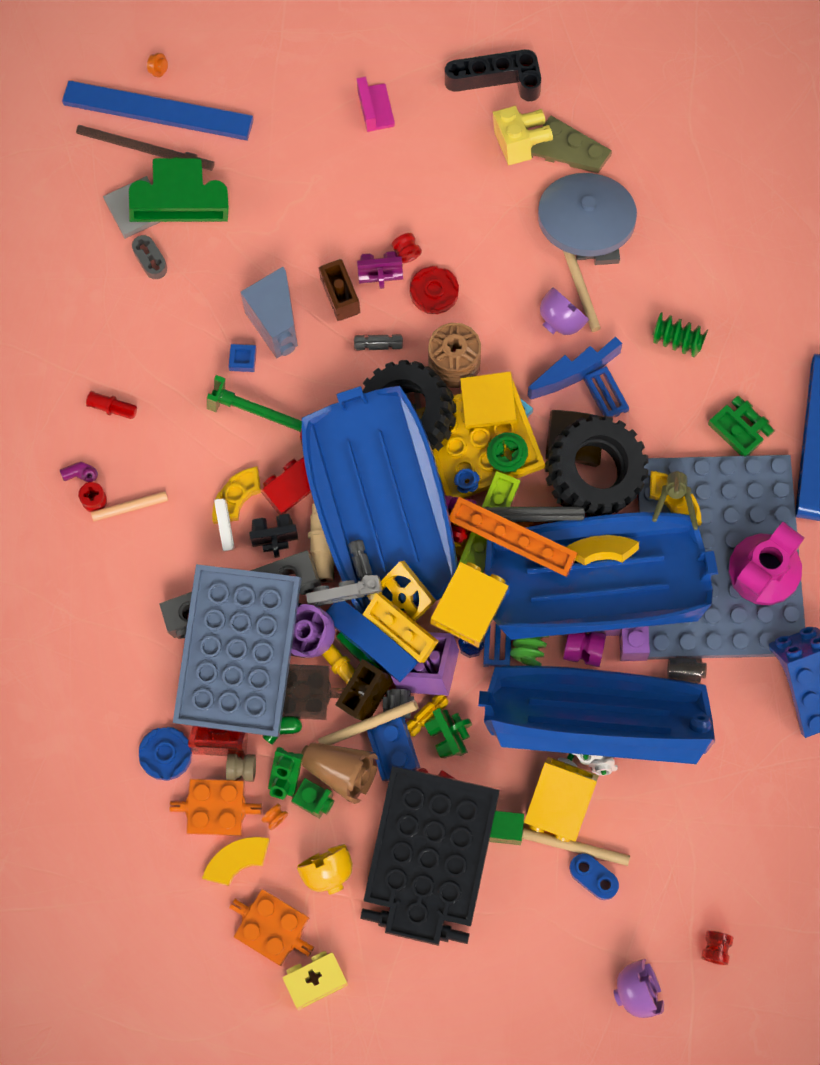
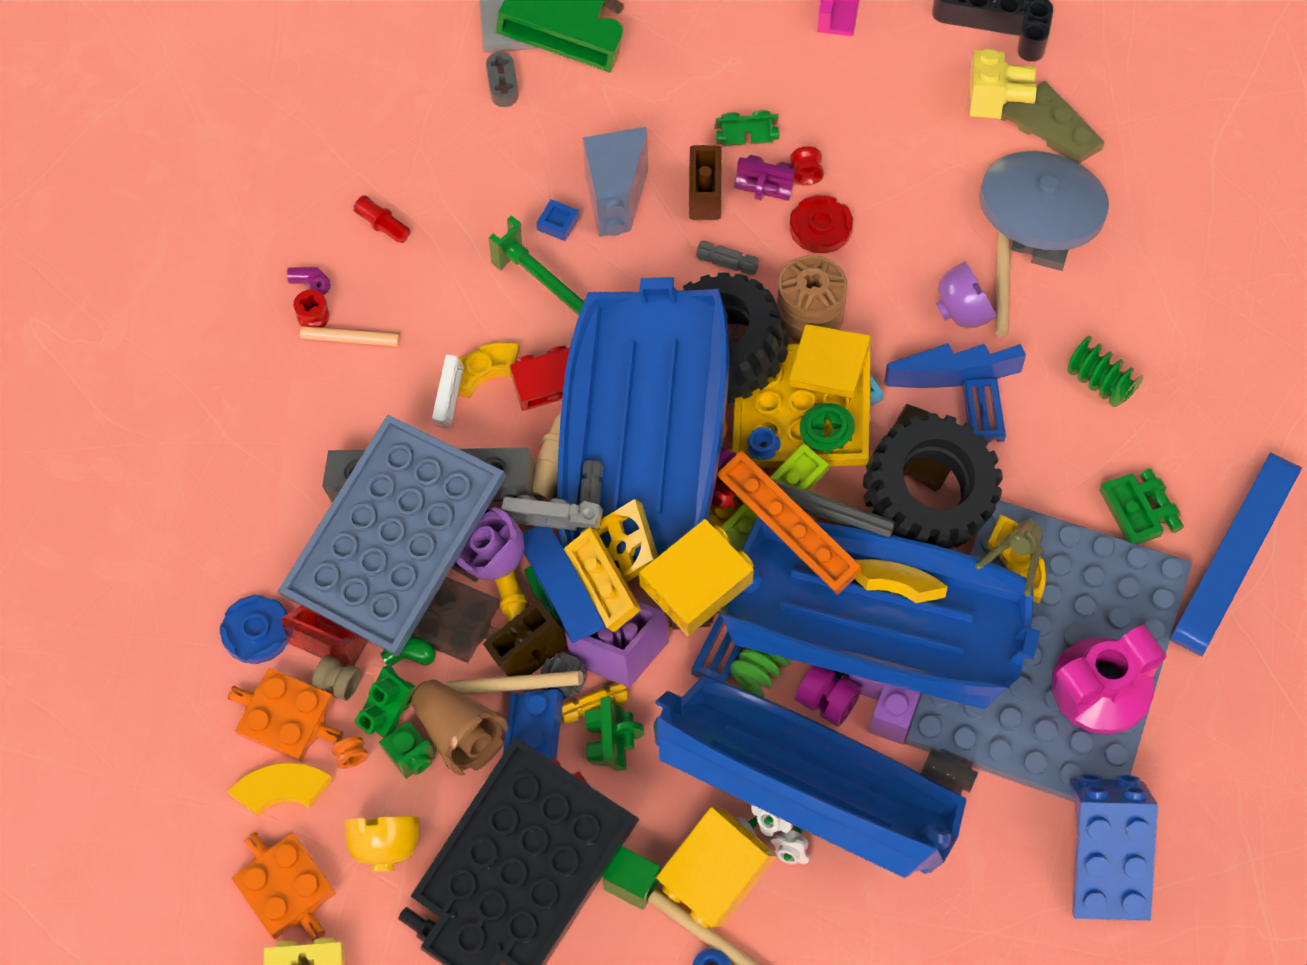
camera: 20 degrees right, 10 degrees down
black hips [249,514,298,558] -> none
clear blue tile [458,639,484,658] -> none
none -> green hinge [714,110,779,146]

